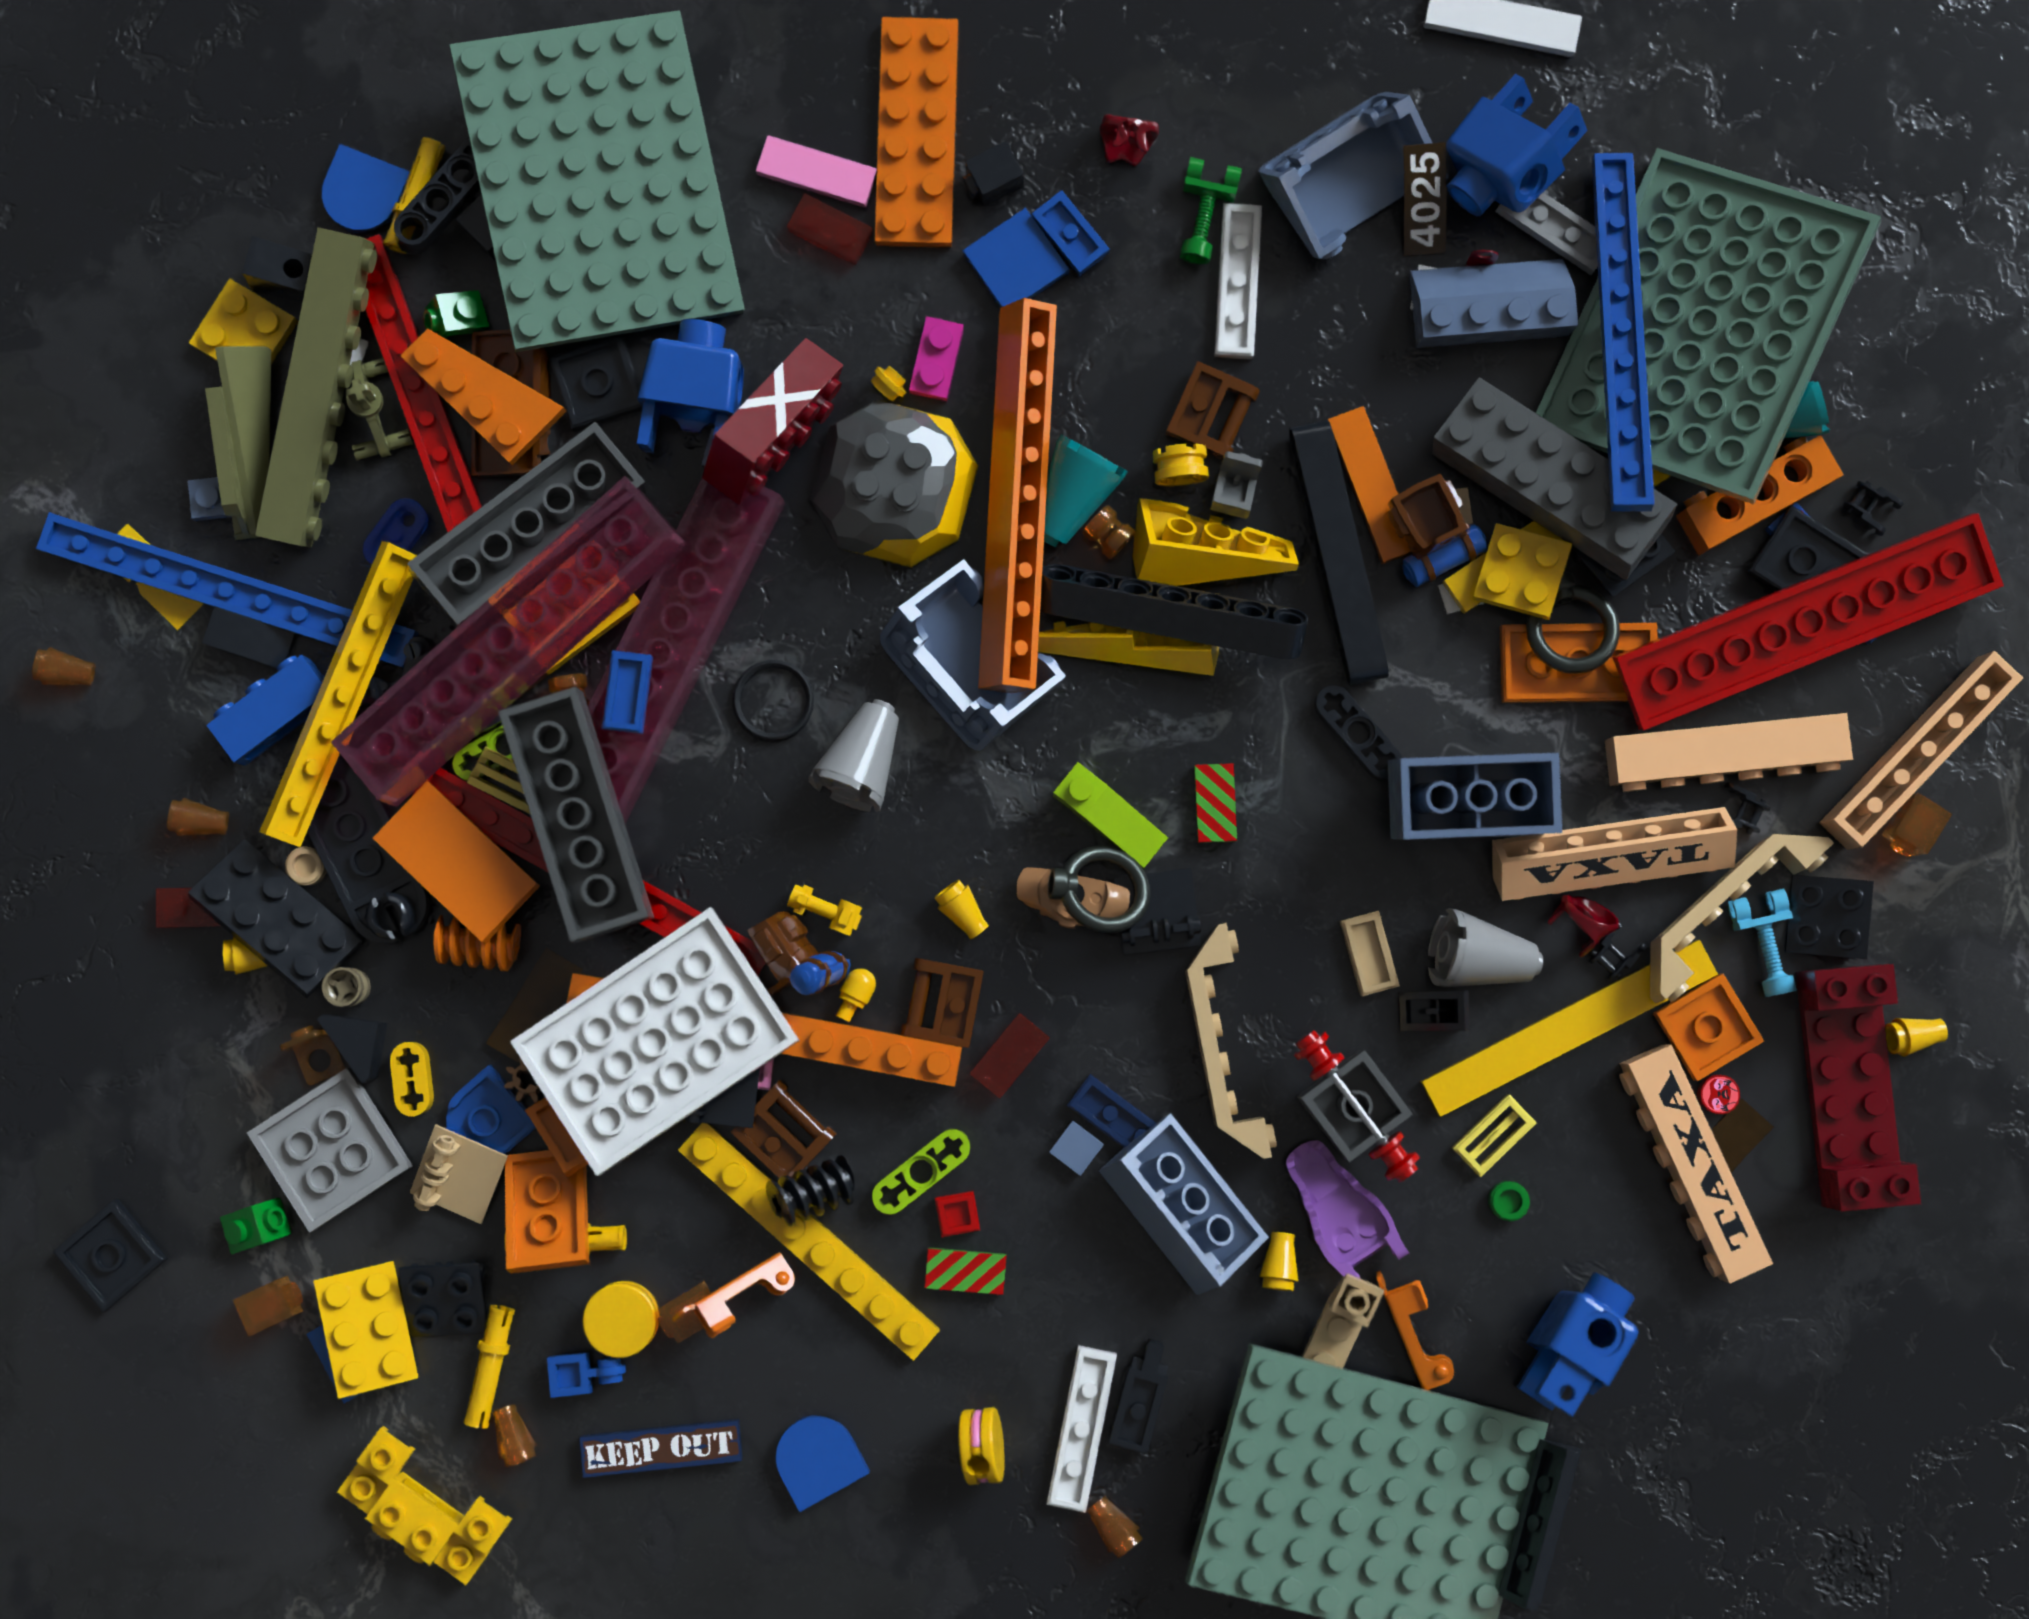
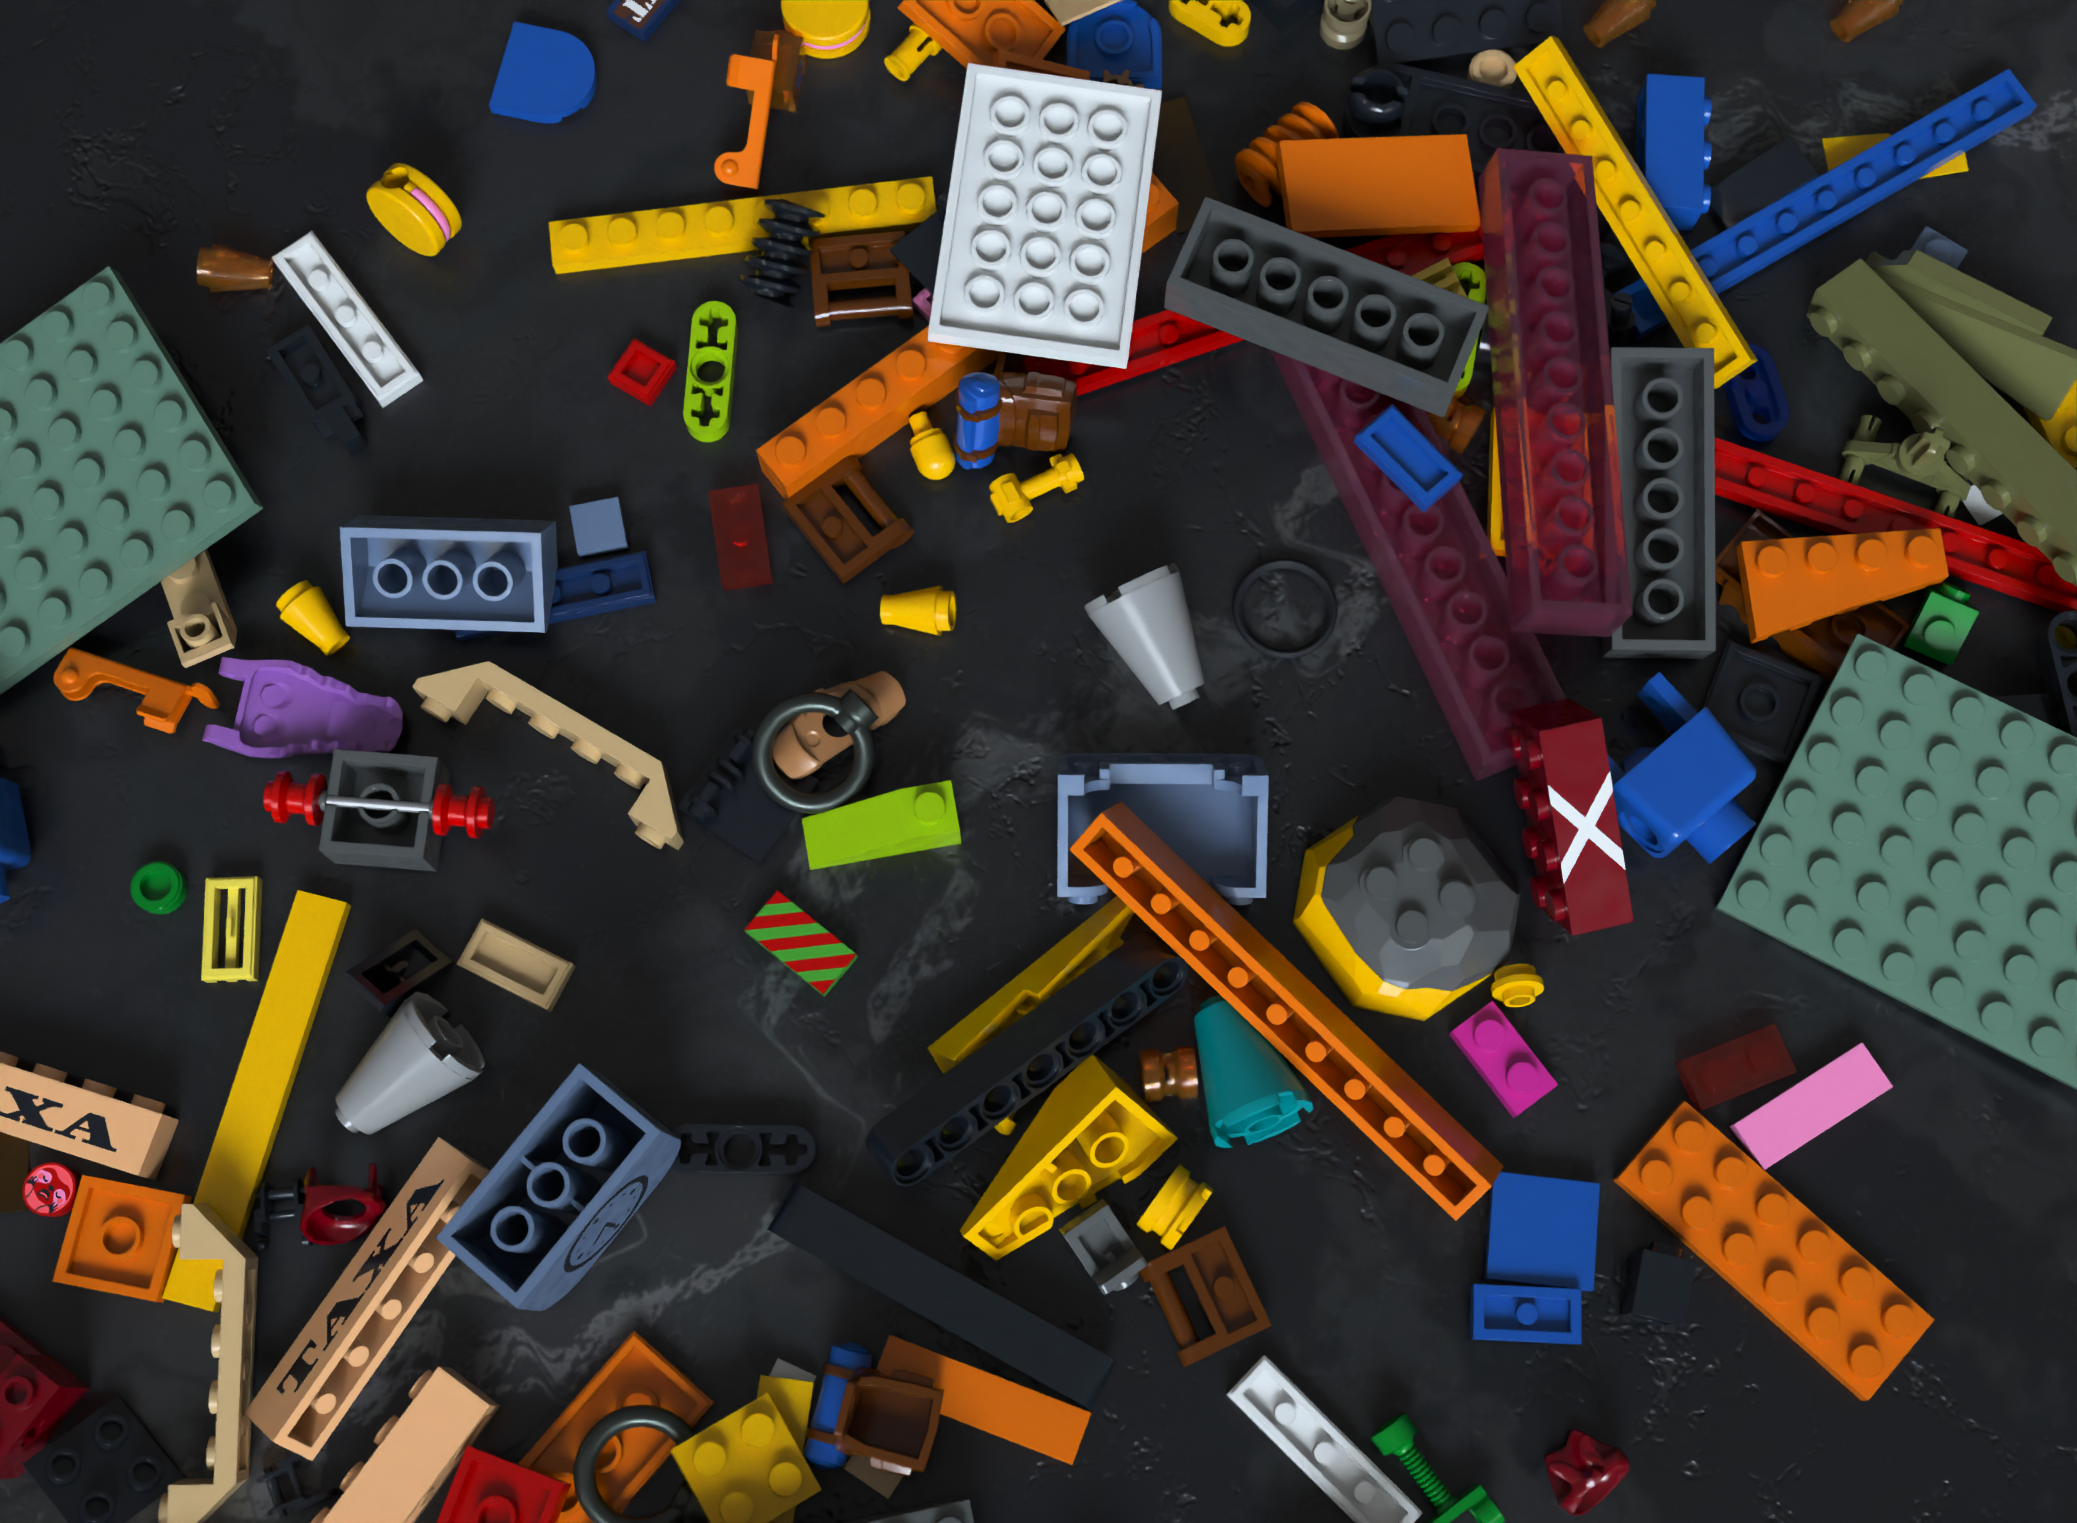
camera: 130 degrees right, 10 degrees down
tile [925,1247,1007,1295] -> none
medium azure bar [1728,888,1797,997] -> none

